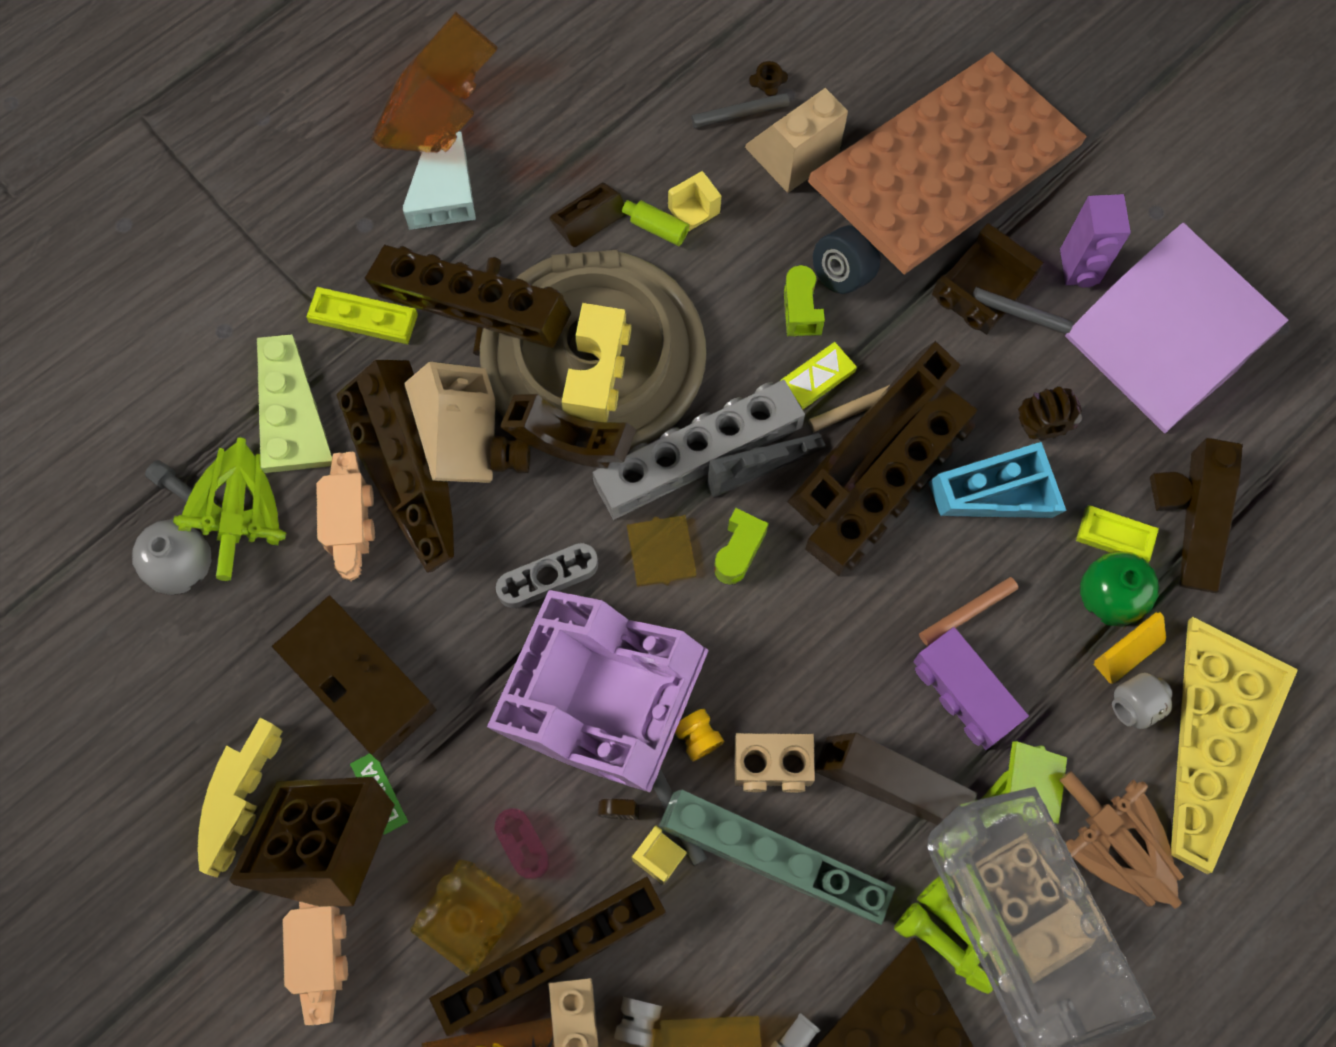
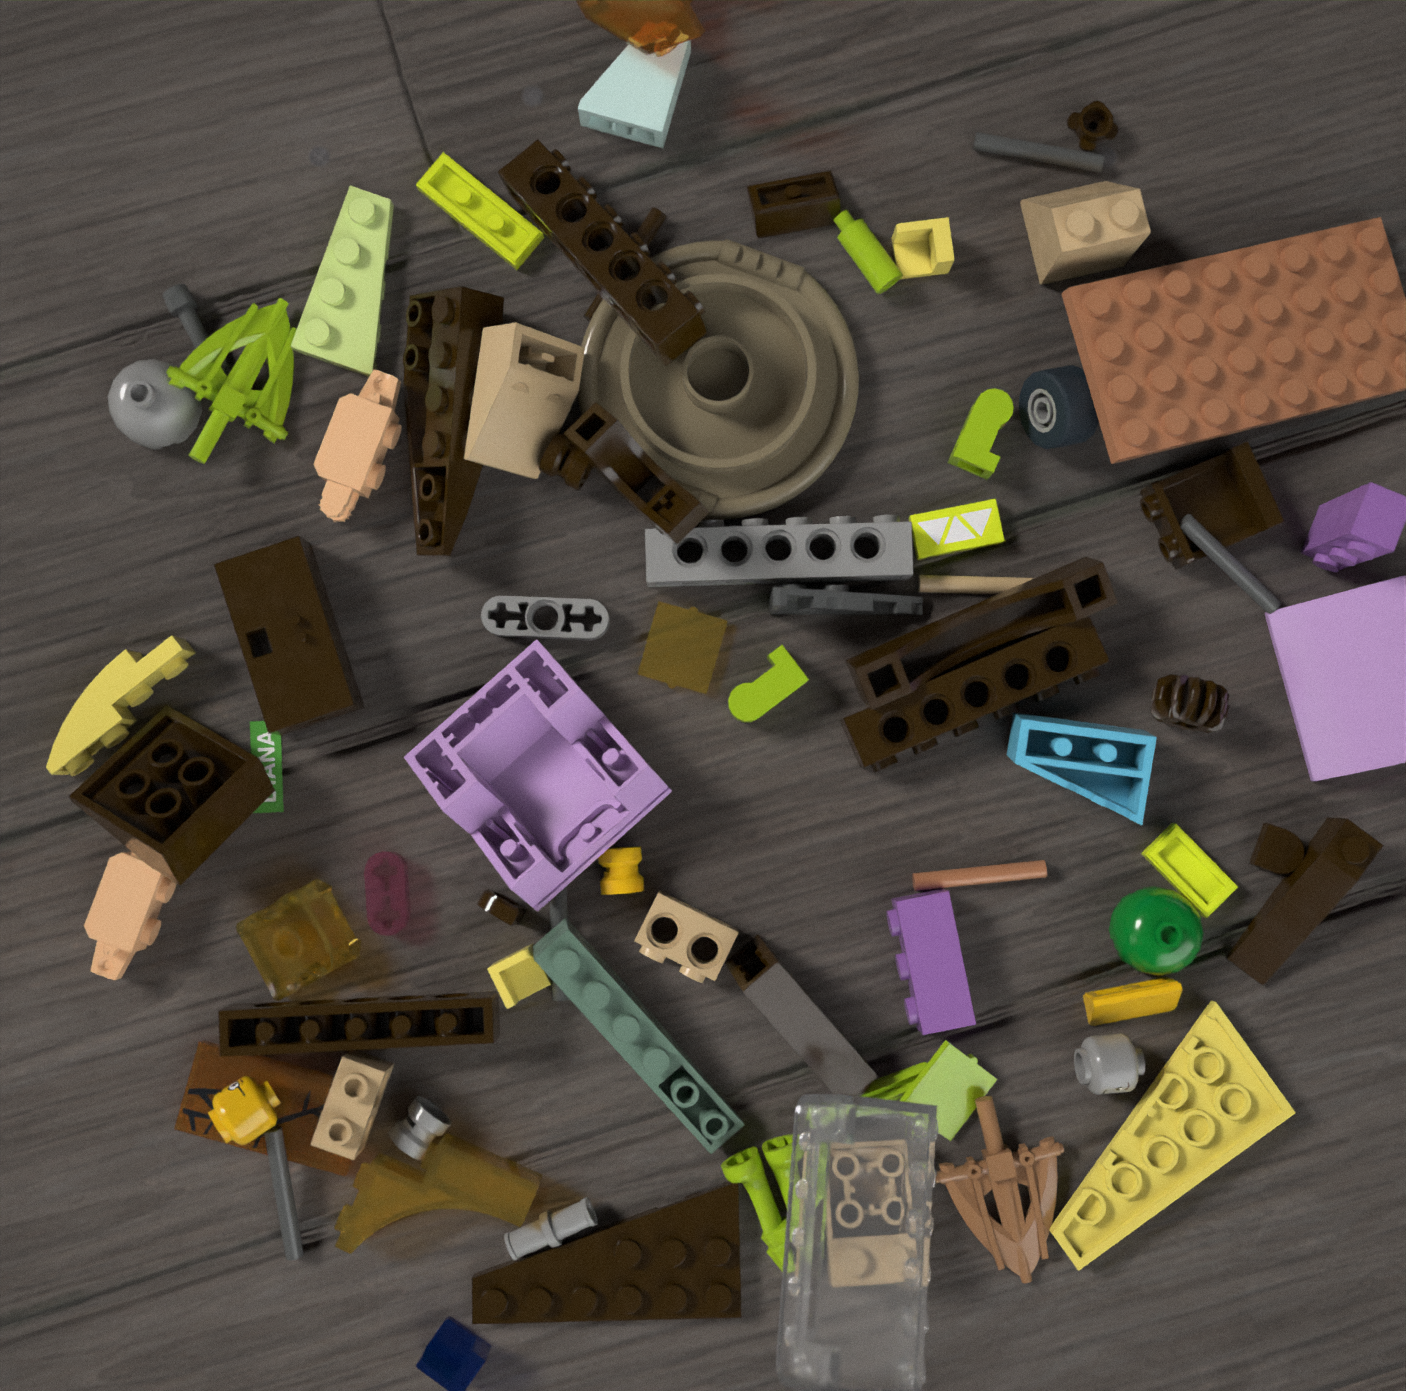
camera: 25 degrees right, 15 degrees up
light yellow arch [562,303,632,422] -> none

